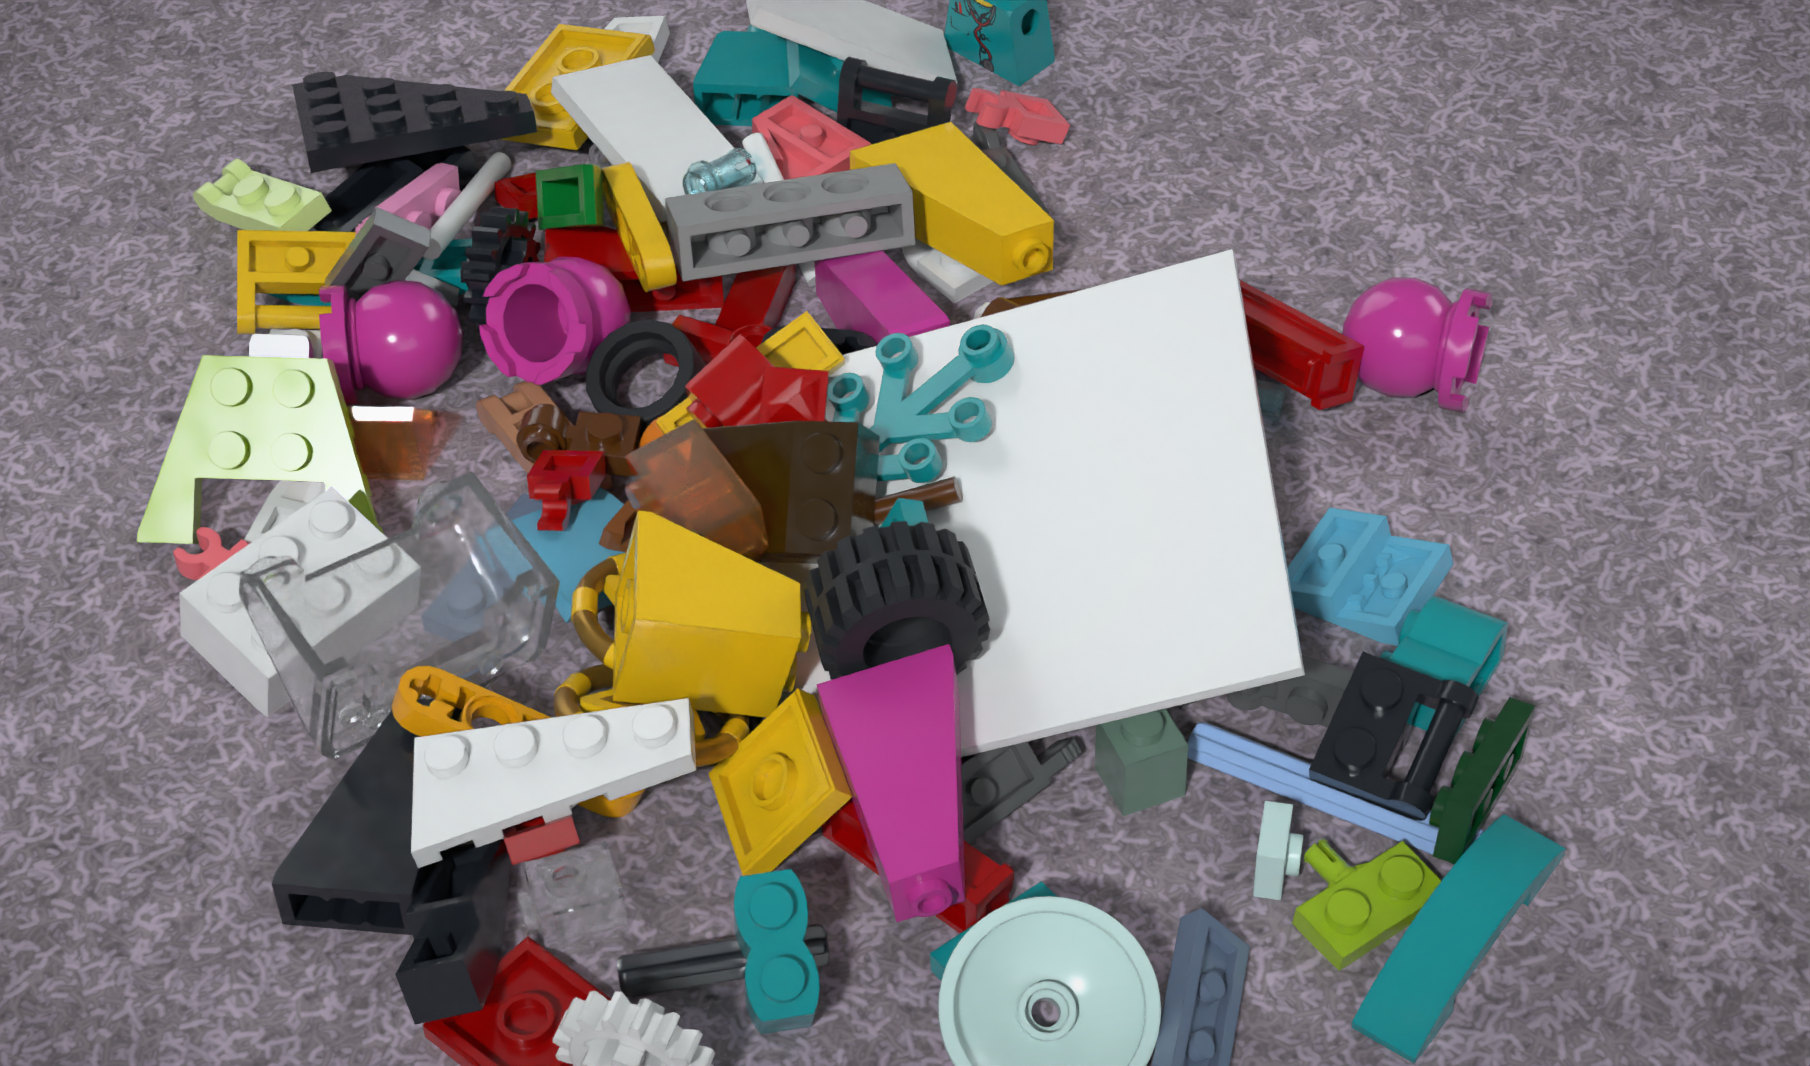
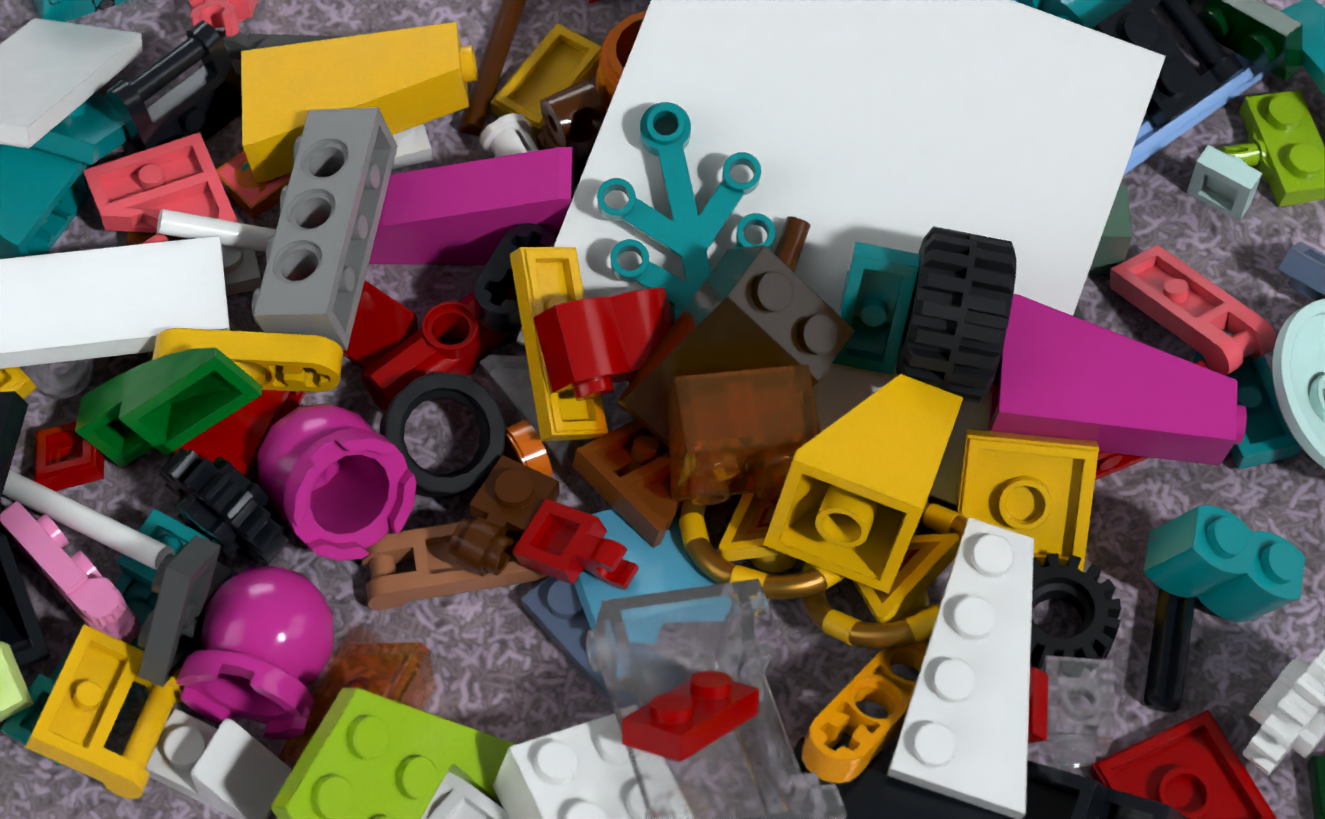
camera: 70 degrees left, 15 degrees up
clear light blue pin [682,148,757,195] -> none
red tile [759,366,829,424] -> none
none -> red plate [622,671,759,762]
none -> black tyre [1030,553,1121,682]
none -> coral plate [1110,244,1277,376]

